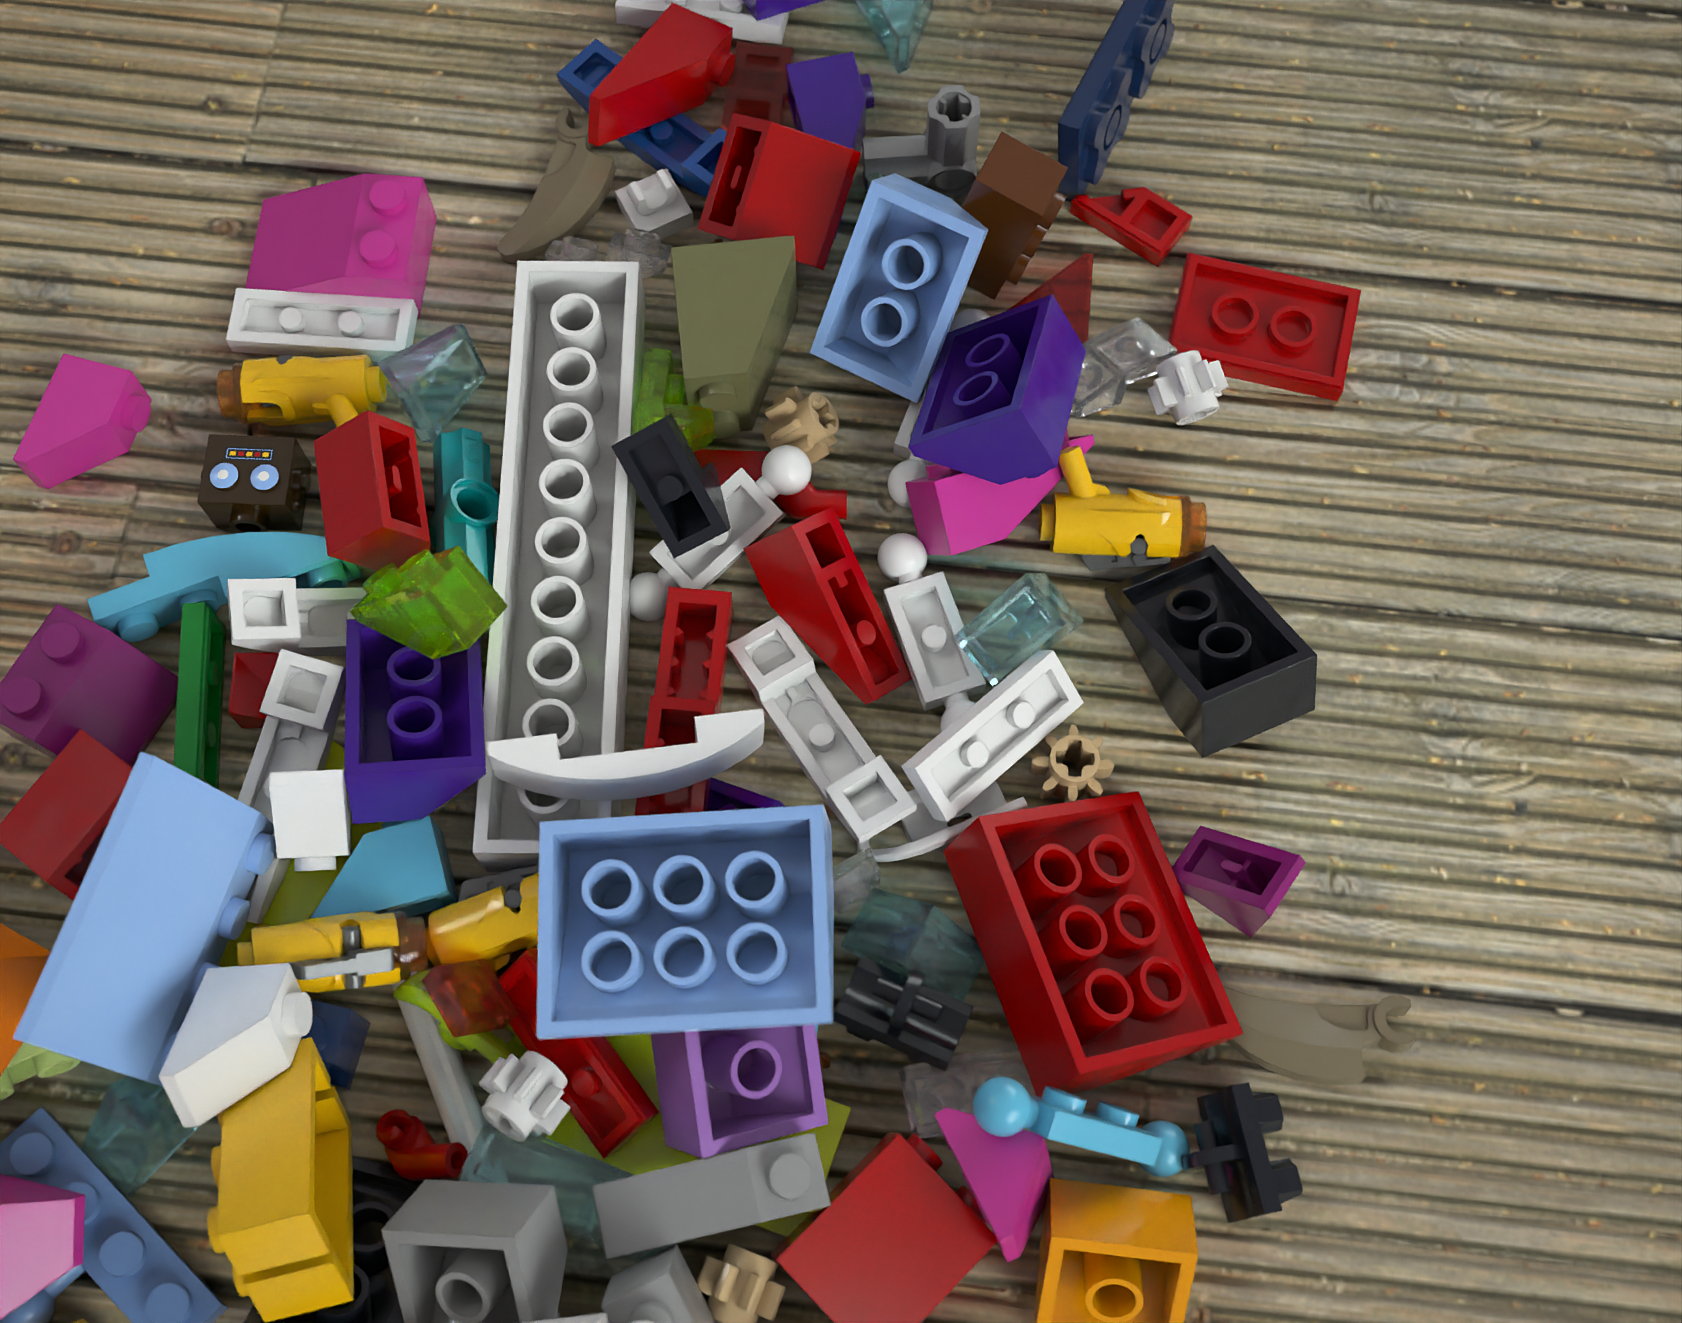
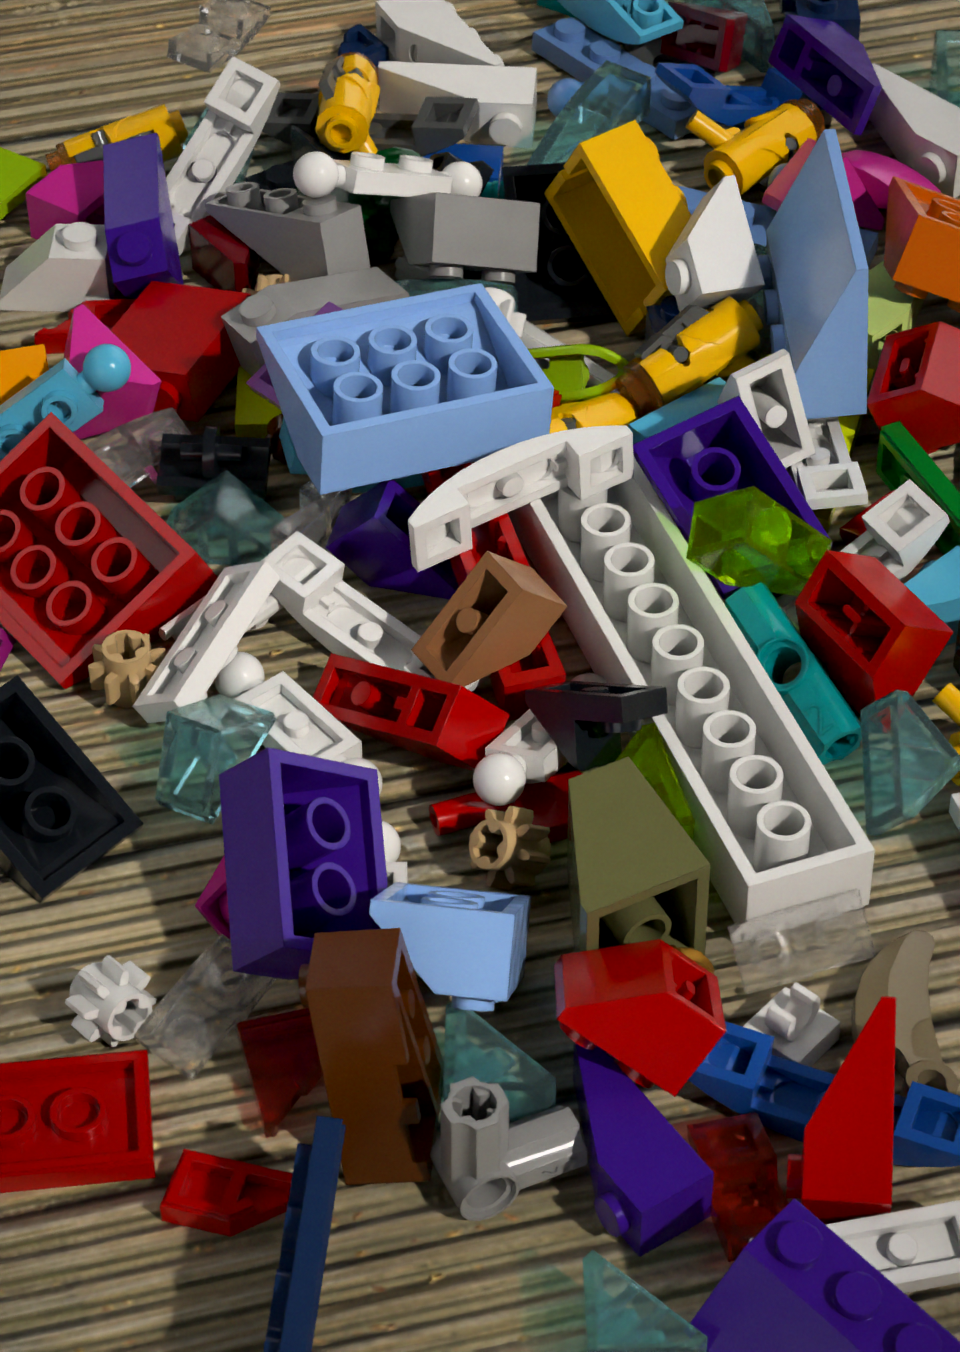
camera: 160 degrees right, 25 degrees down
red arm [376,1109,469,1181] -> none
clear red tile [422,958,518,1038] -> none
yellow piece [1038,445,1207,571] -> none
none -> medium nougat slope [411,551,568,687]

